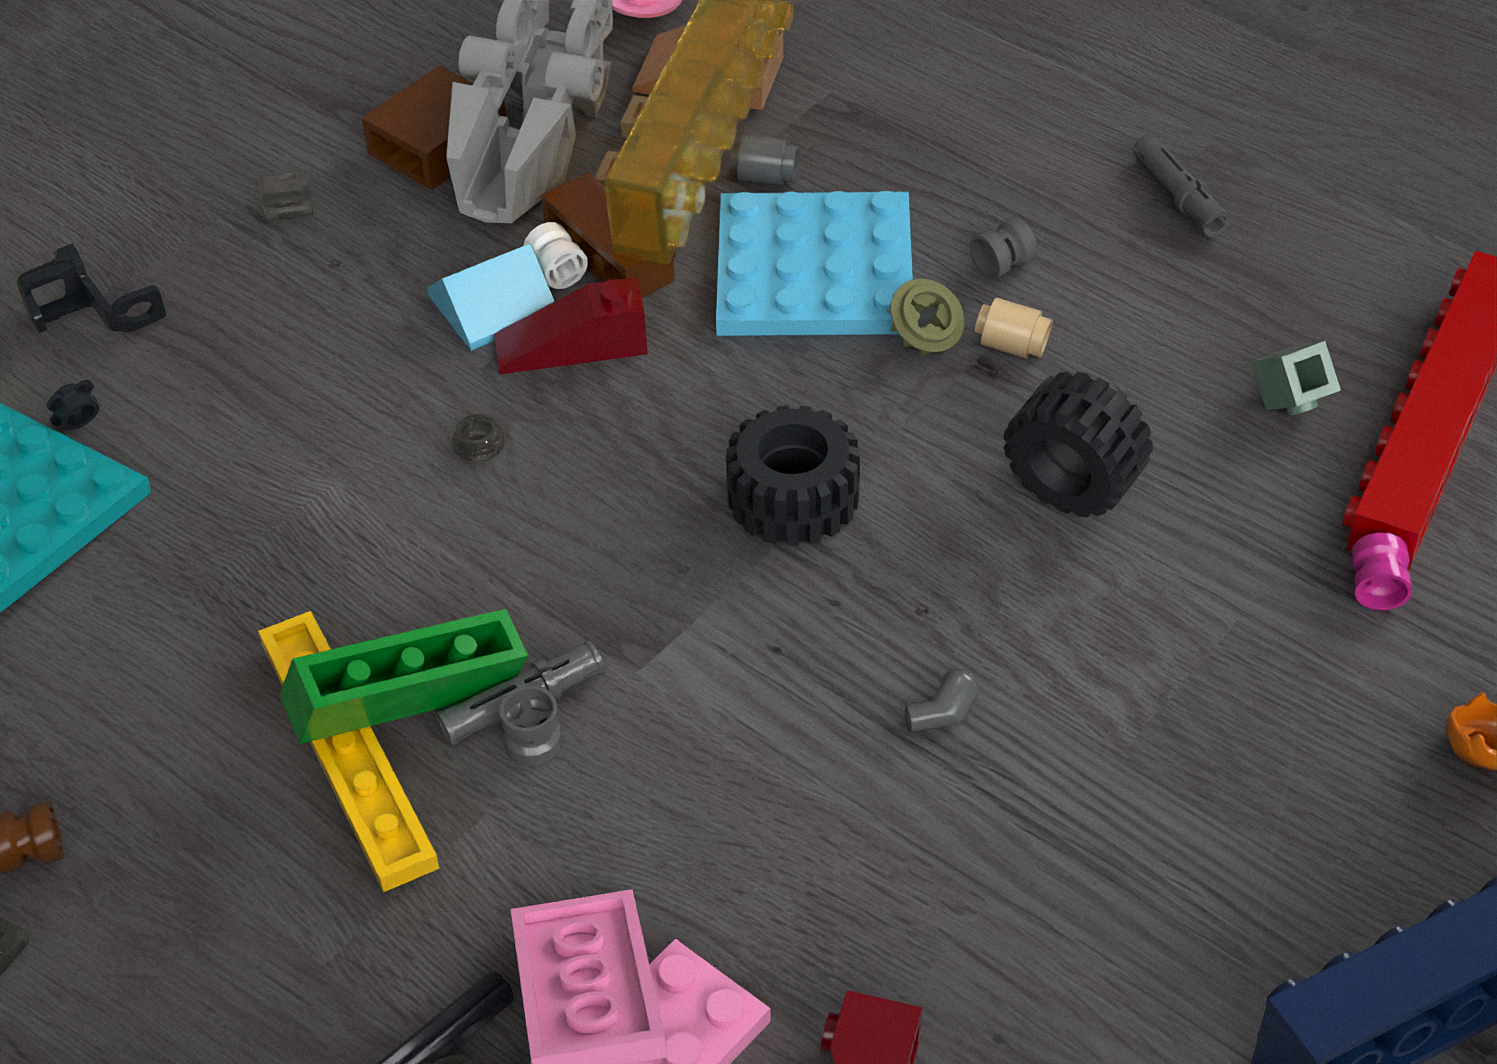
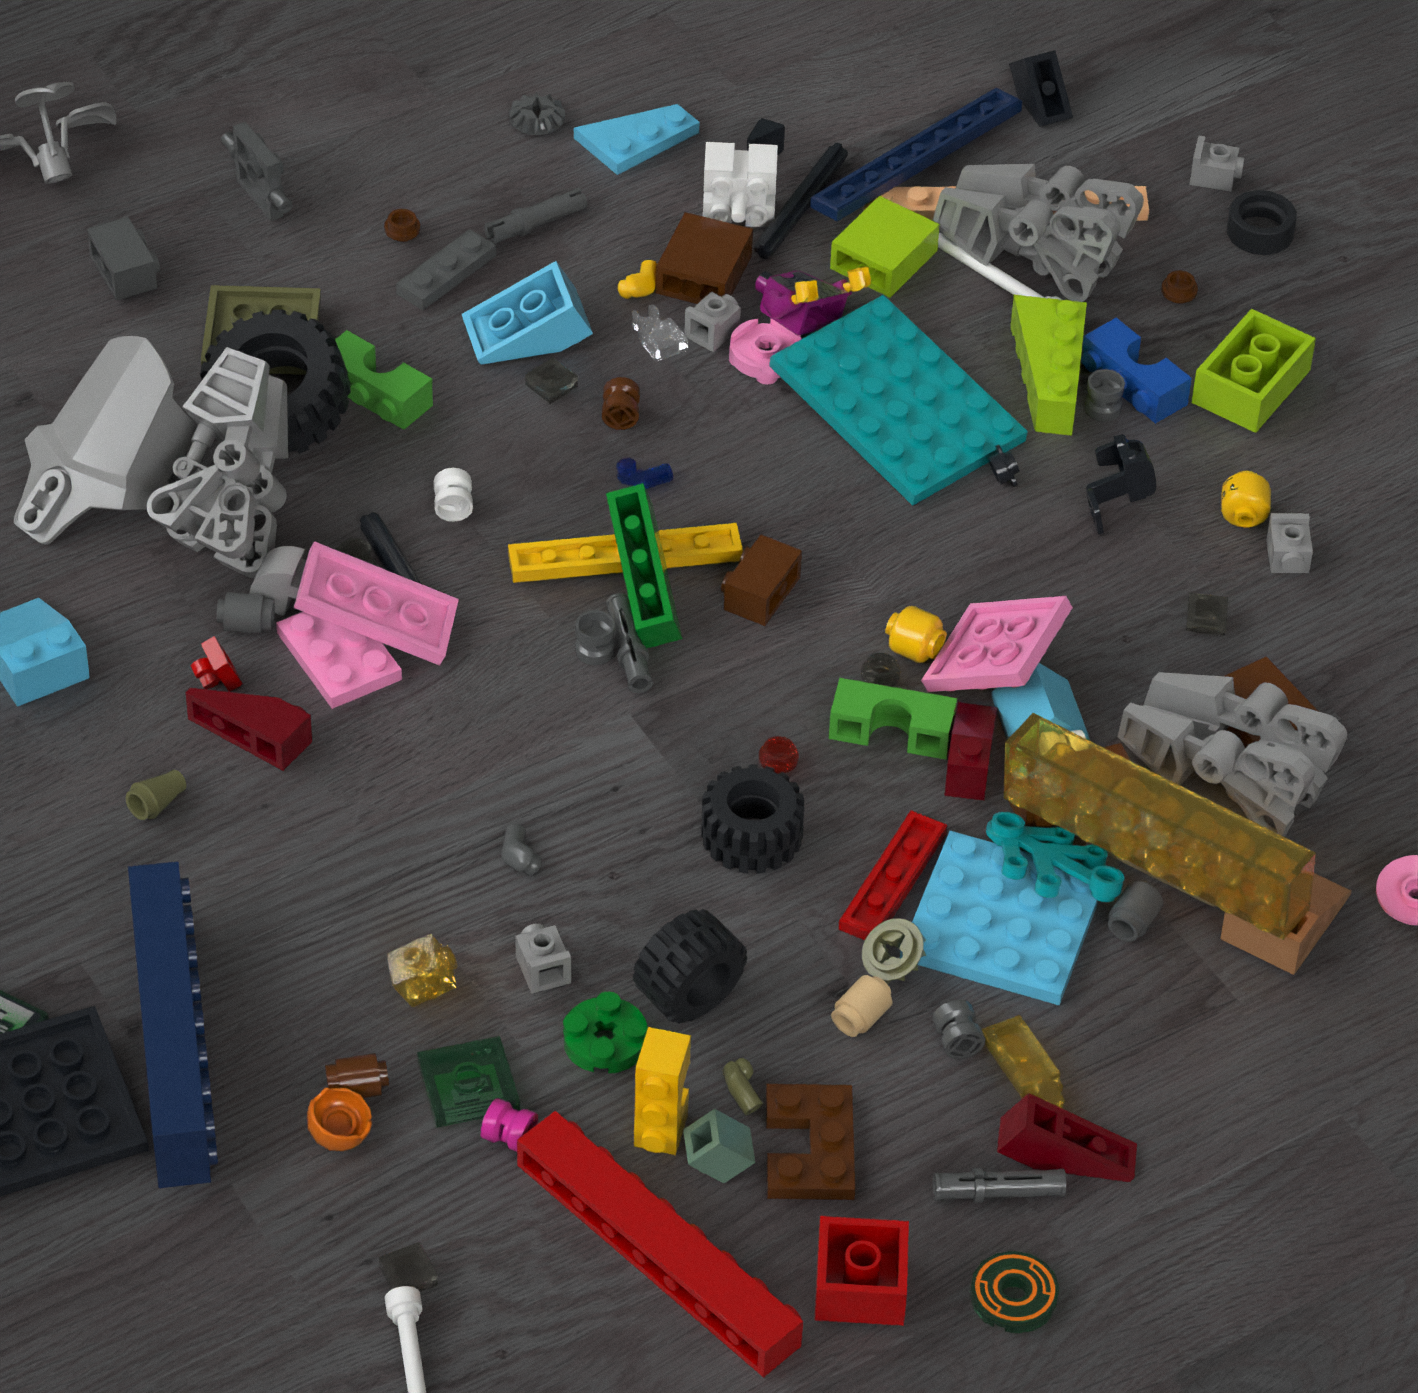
camera: 105 degrees right, 0 degrees up
none -> reddish brown brick [325,1053,389,1098]
none -> clear yellow brick [387,934,457,1007]
none -> clear green tile [417,1036,520,1128]
none -> white wheel [433,468,473,522]
none -> light grey brick [515,924,571,994]
none -> green plate [563,991,648,1073]
none -> clear blue arm [616,458,674,490]
none -> yellow arch [634,1027,691,1155]
none -> reddish brown brick [721,534,802,626]
none -> olive arm [723,1058,763,1115]
none -> clear red plate [758,736,799,774]
none -> reddish brown plate [766,1084,855,1200]
none -> red brick [815,1216,909,1326]
none -> bright green arch [829,678,957,760]
none -> red tile [838,810,947,940]
none -> yellow head [885,606,947,663]
none -> bright pink plate [921,596,1073,692]
none -> clear green tile [970,1251,1060,1333]
none -> clear yellow hinge [982,1015,1065,1109]
none -> teal plant [986,812,1124,902]
none -> dark red slope [997,1093,1137,1182]
none -> yellow head [1221,471,1271,528]
none -> light grey brick [1266,513,1313,573]

